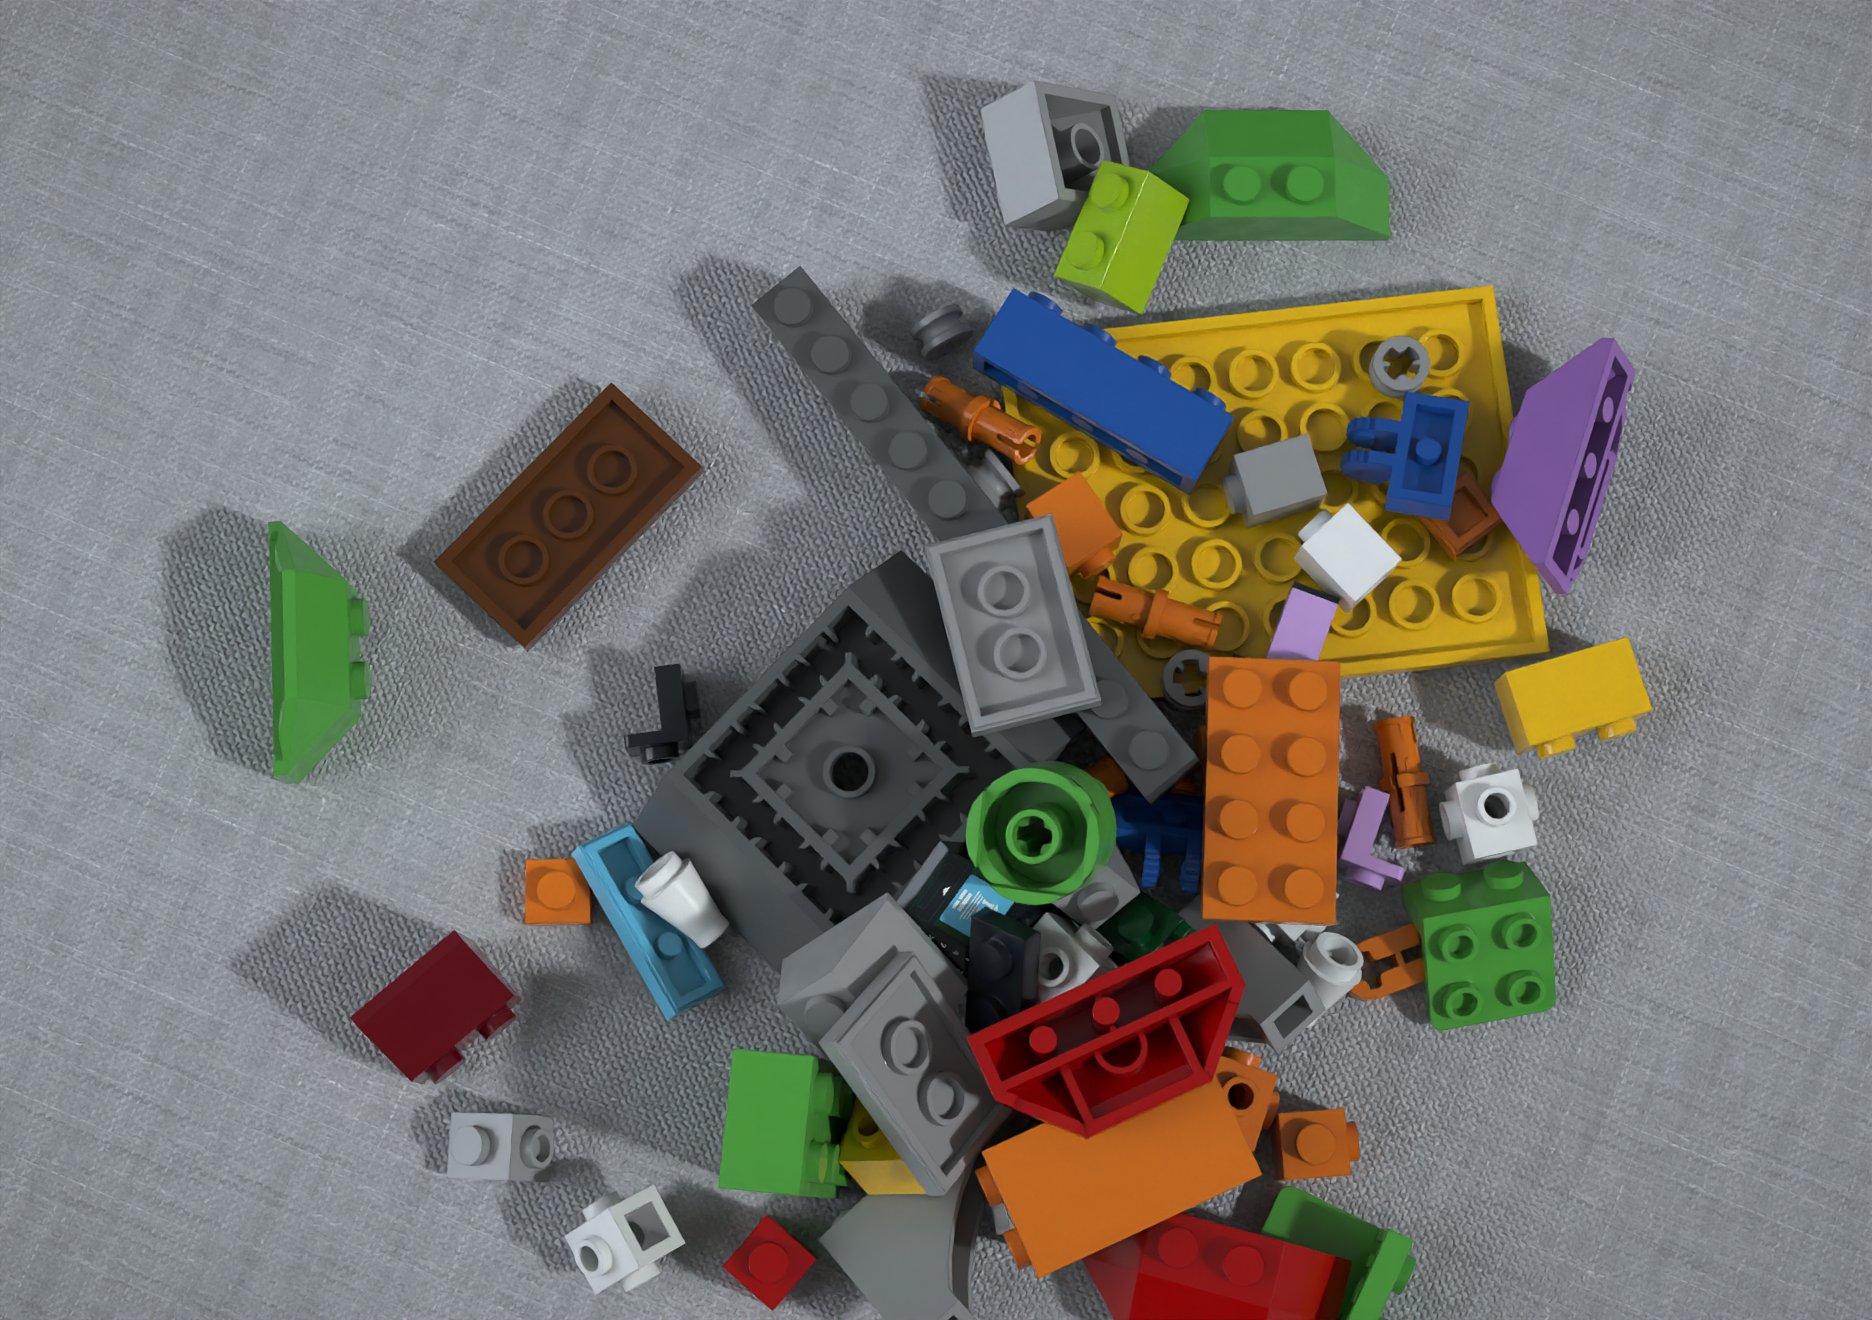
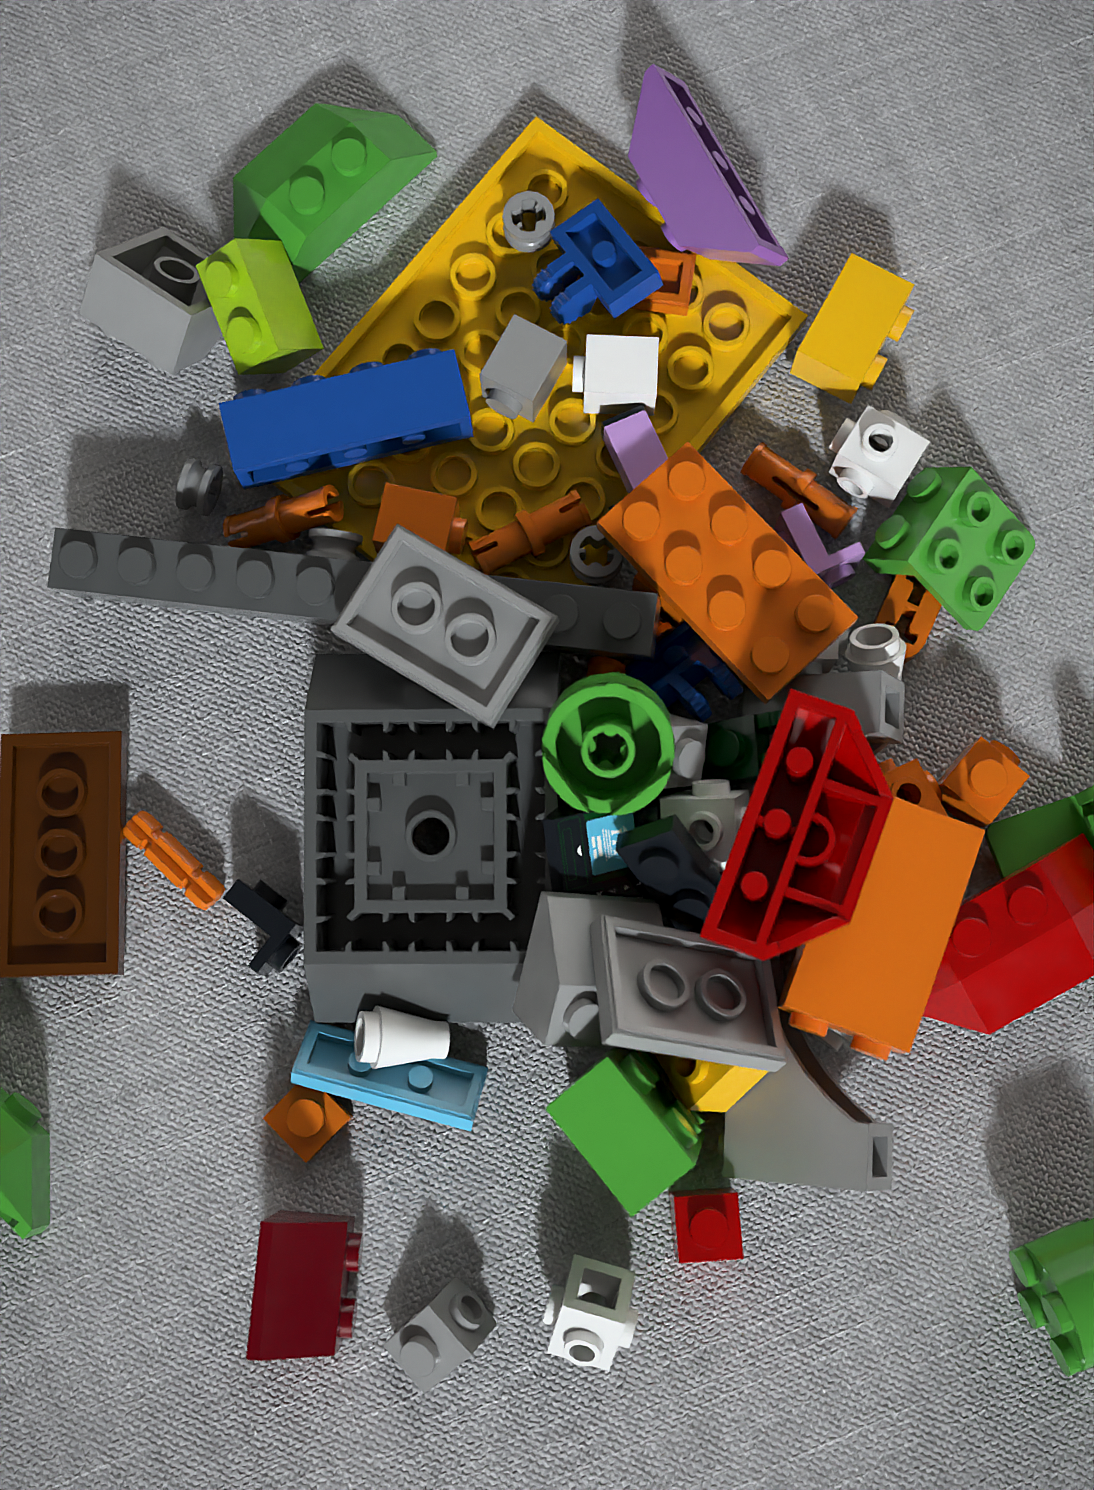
camera: 40 degrees left, 0 degrees up
none -> orange axle [123,810,225,910]

